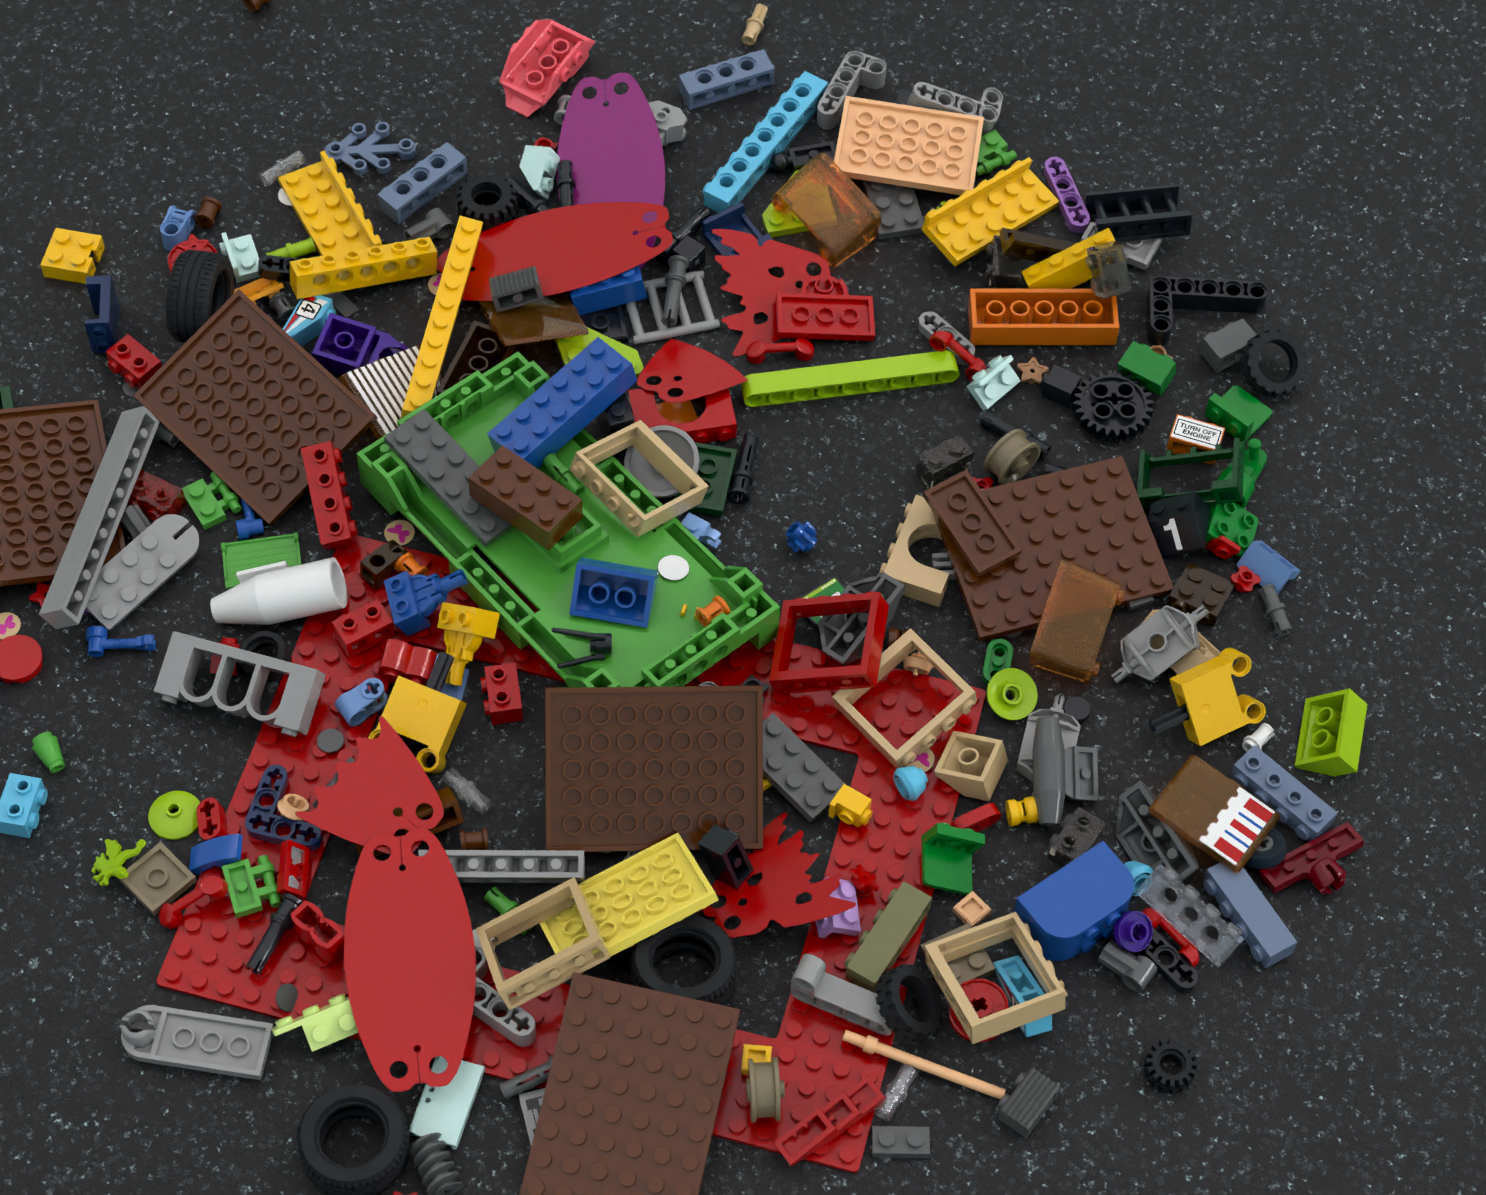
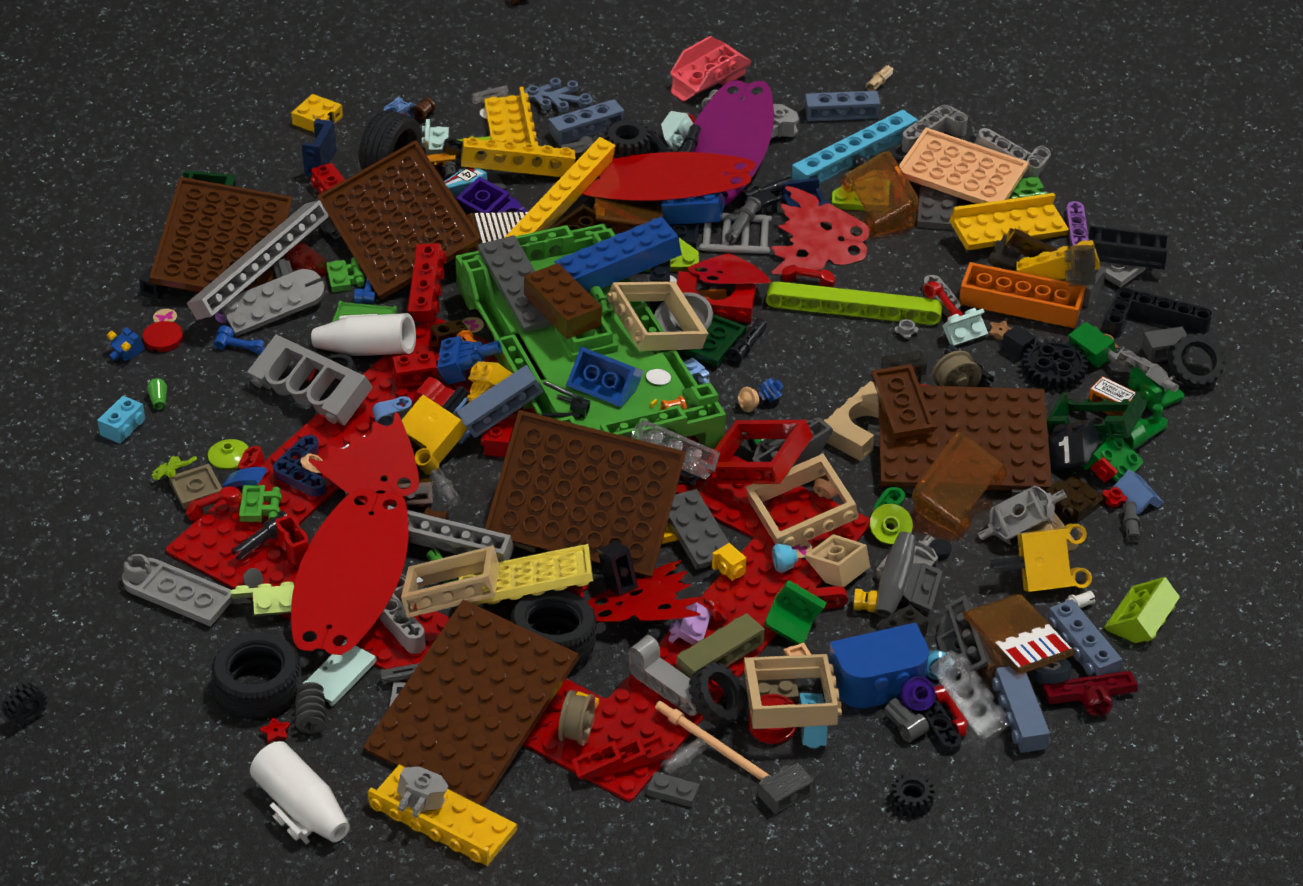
camera: 20 degrees right, 15 degrees down
red piece [277,839,310,900] -> none
dark grey piece [317,728,344,753] -> none
dark grey brick [489,265,544,313] -> none
red plate [776,275,875,341] -> none
none -> sand blue brick [457,365,544,438]
none -> clear brick [631,419,720,479]
none -> light nougat hat [738,387,759,412]
none -> light grey plate [895,319,919,338]
none -> light grey plate [1107,348,1179,392]

